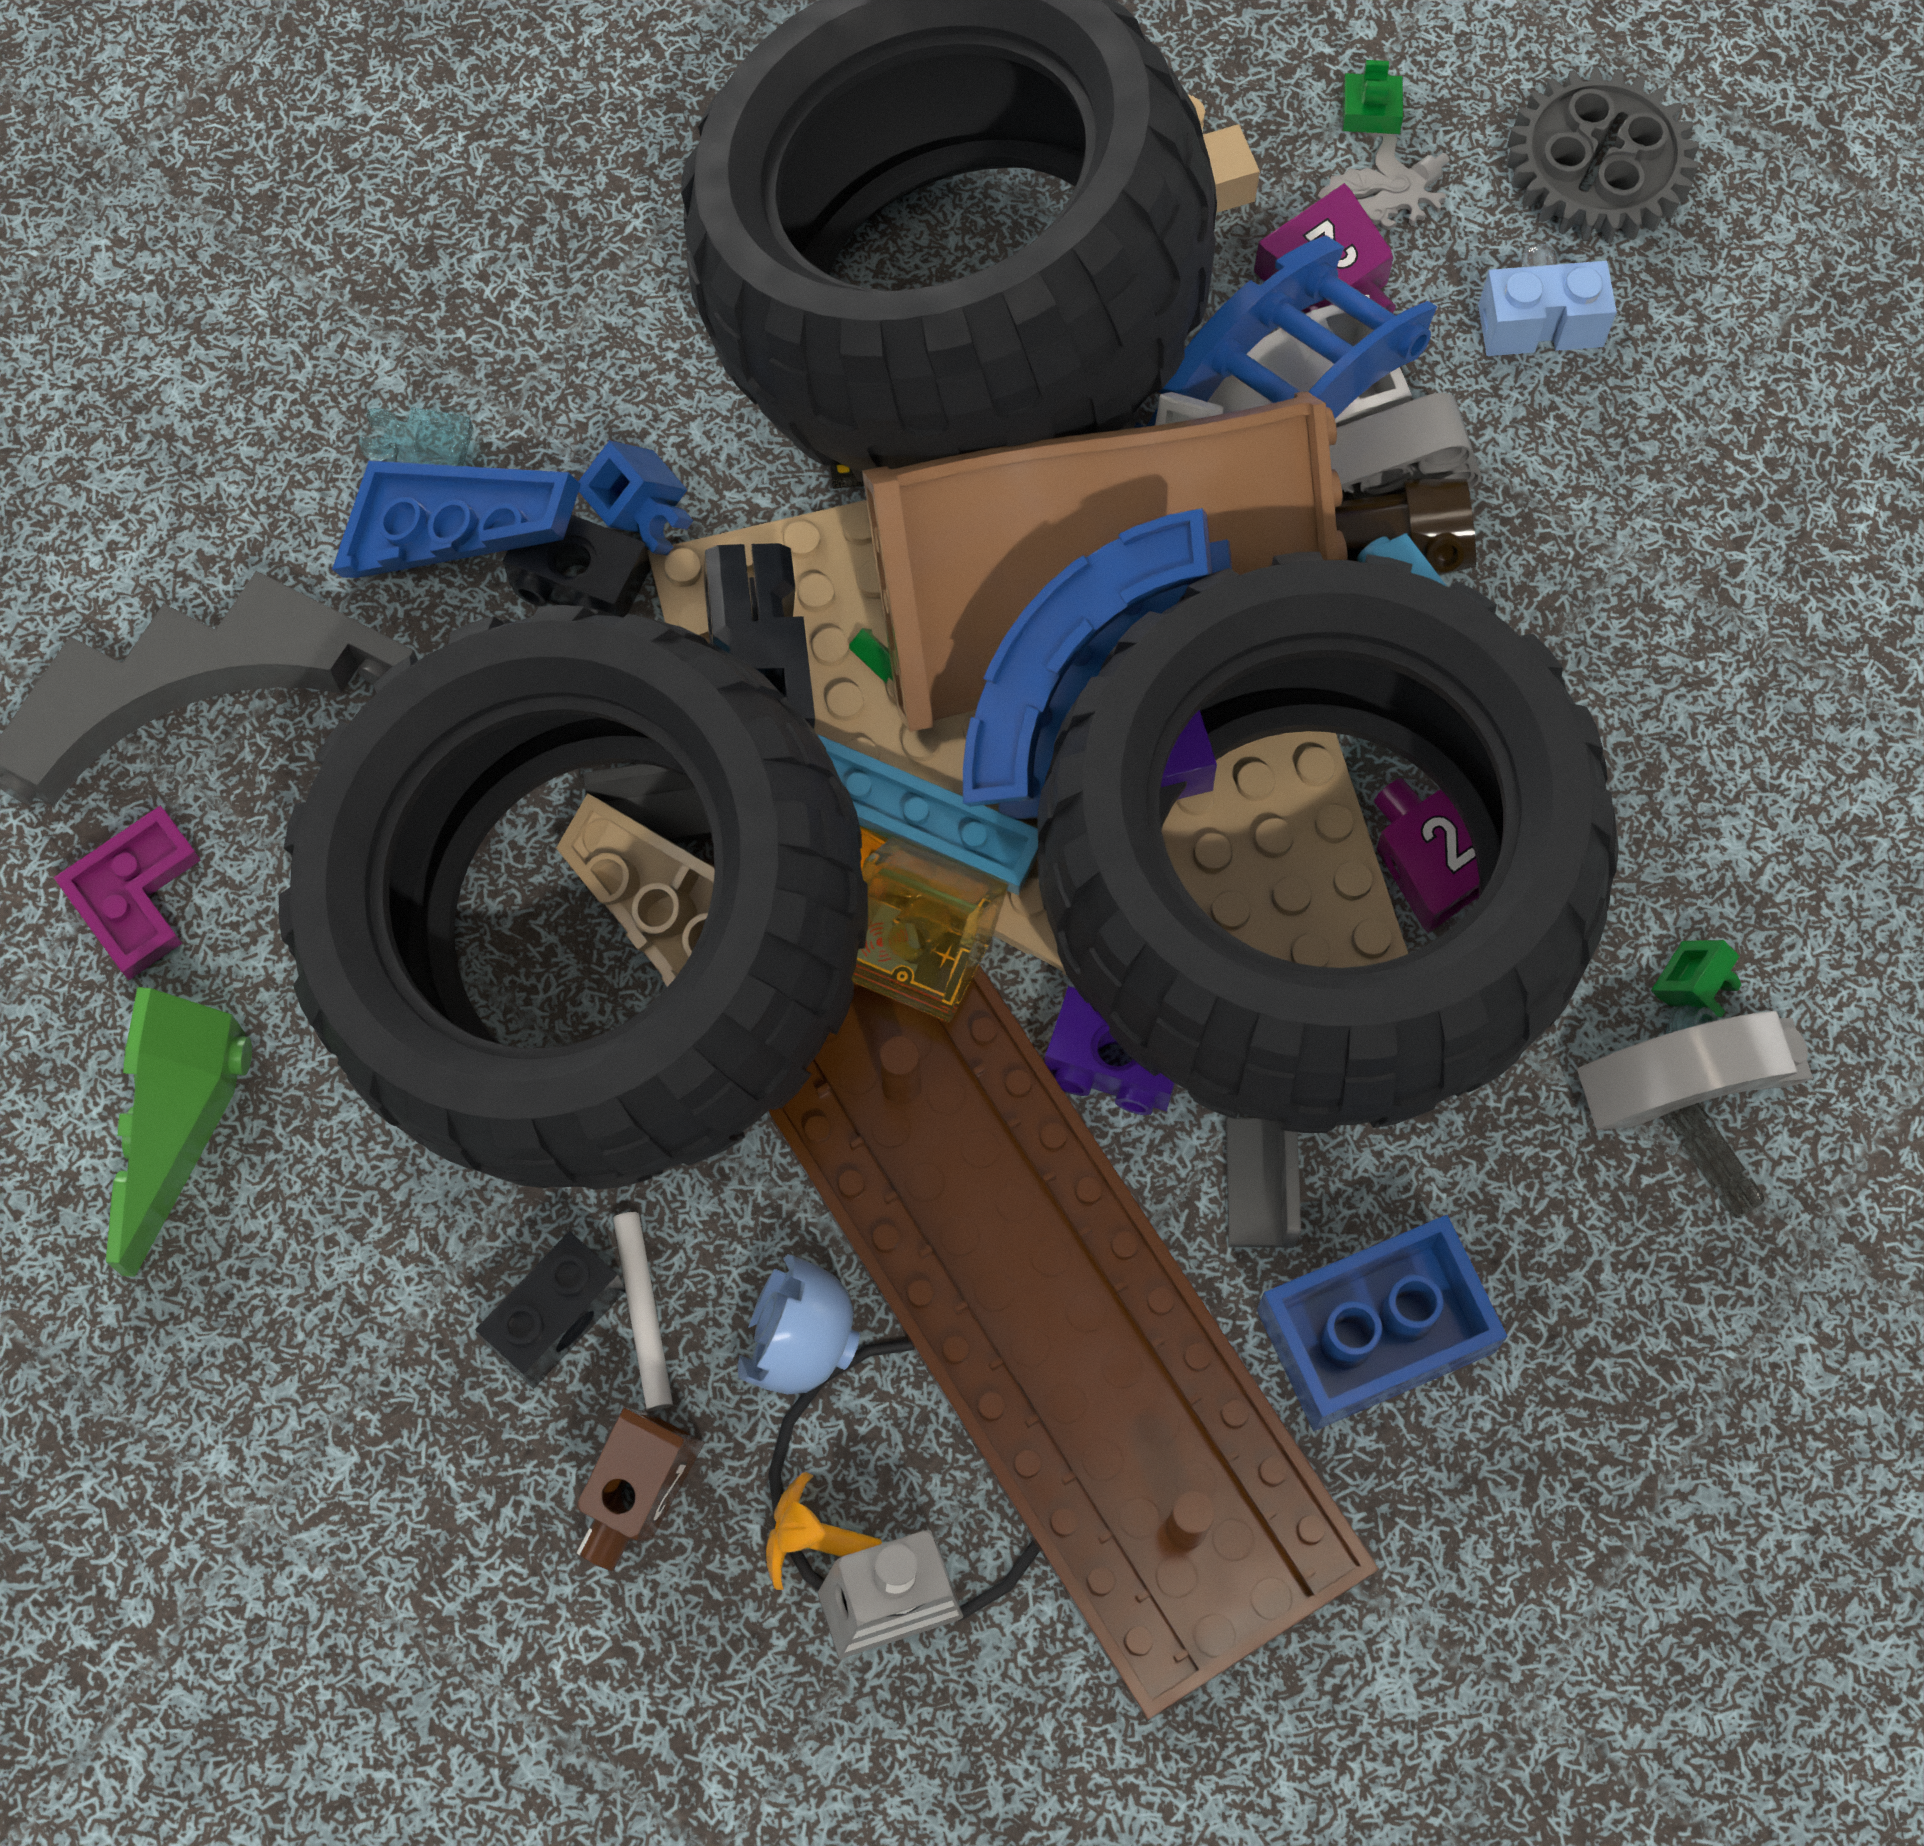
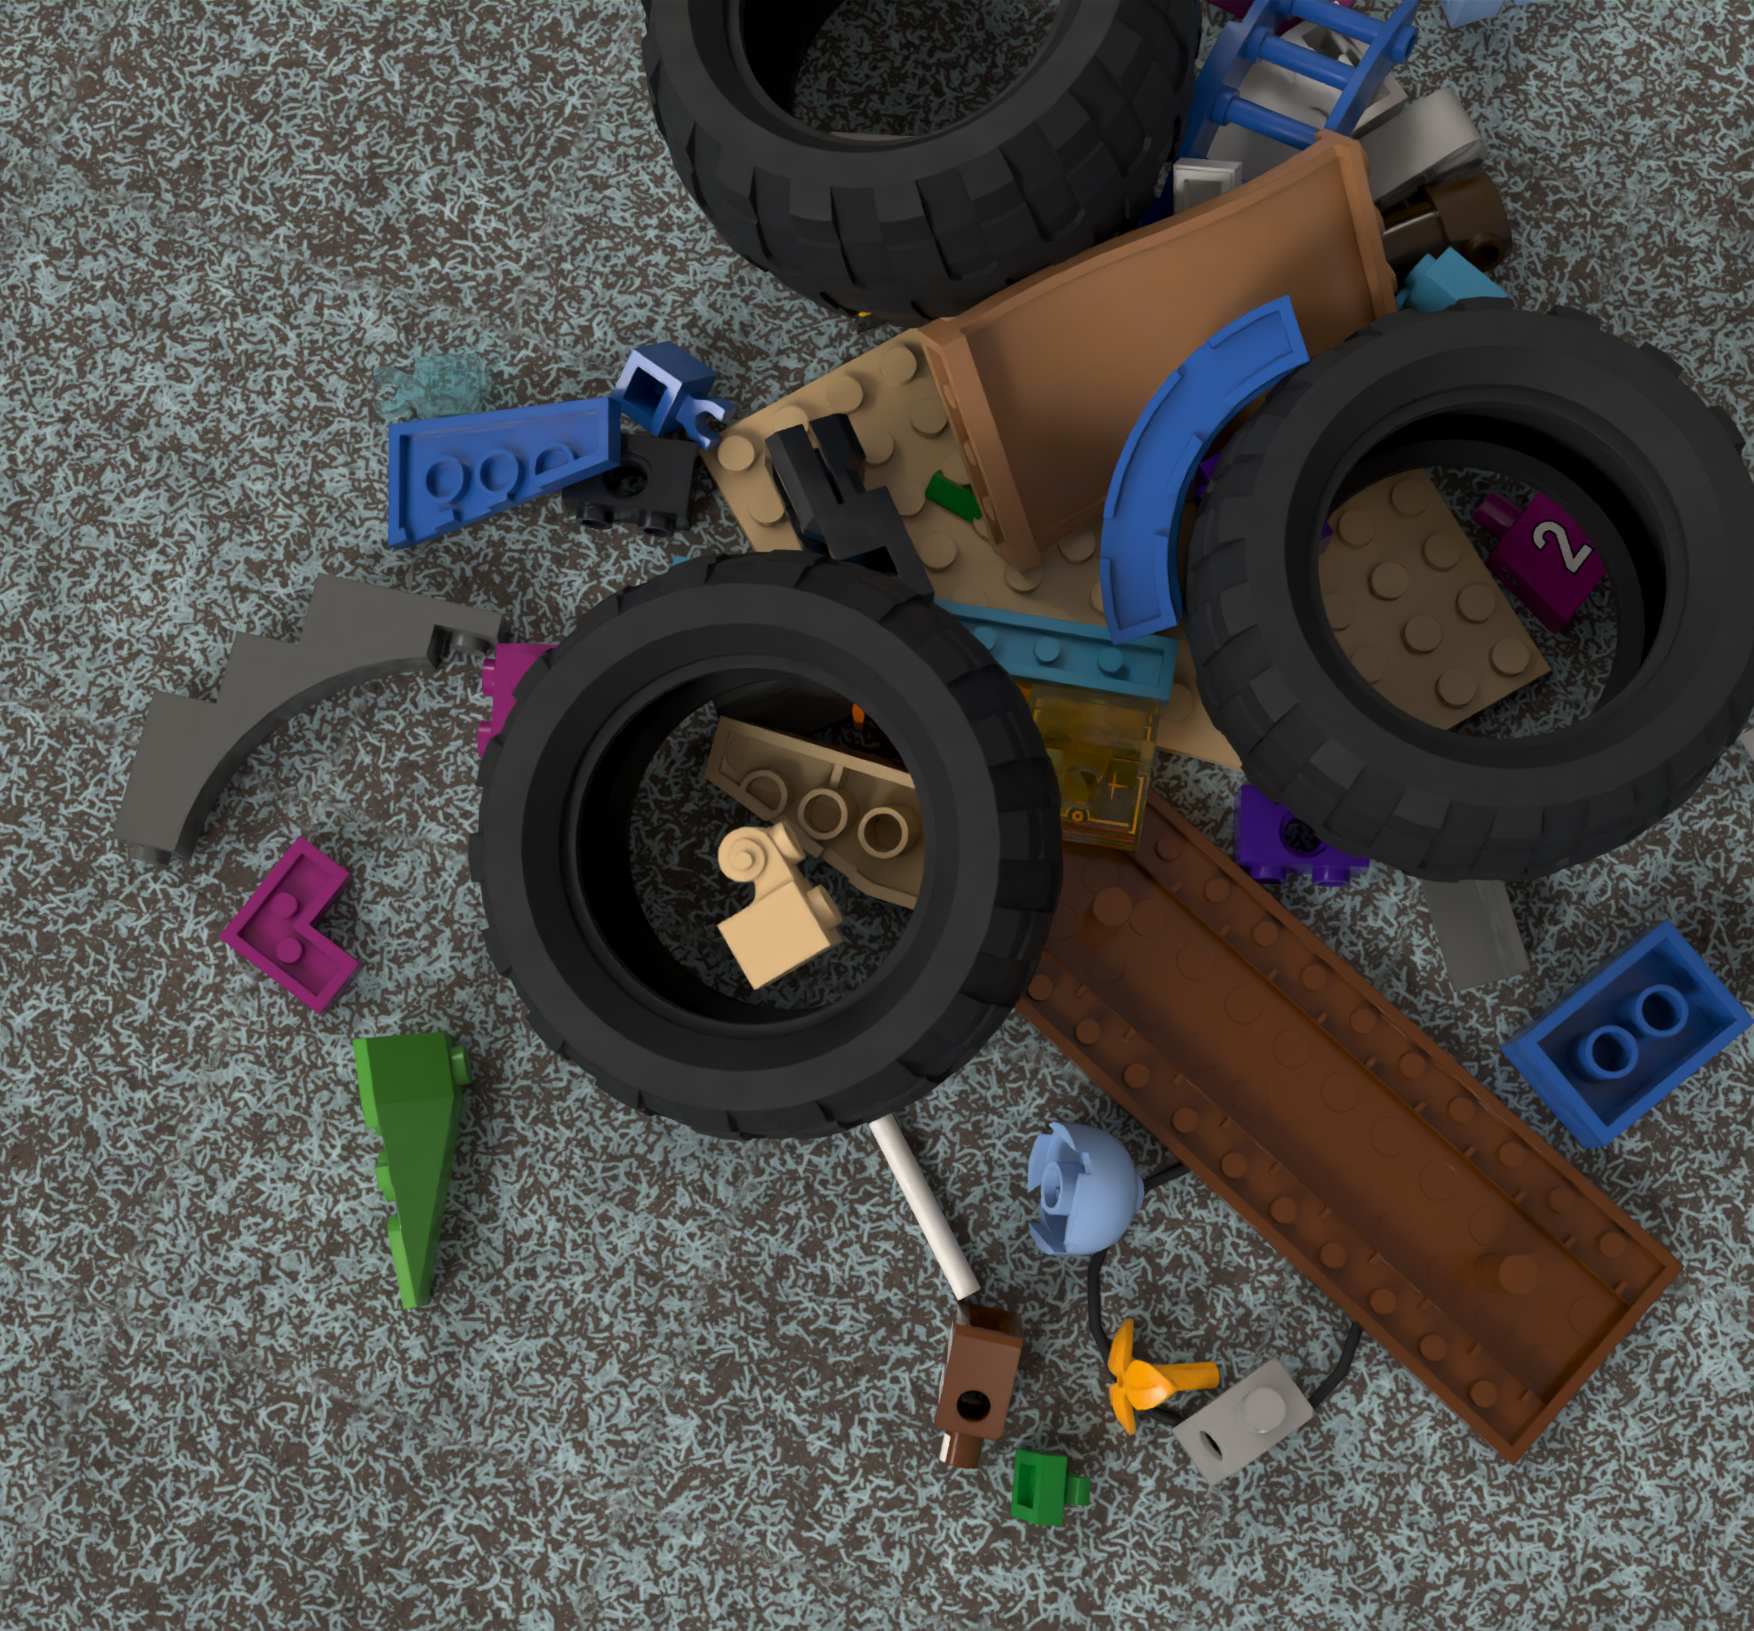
camera: 15 degrees left, 10 degrees up
black brick [475,1231,626,1389] -> none
none -> tan brick [717,821,843,990]
none -> green tile [1010,1447,1091,1526]

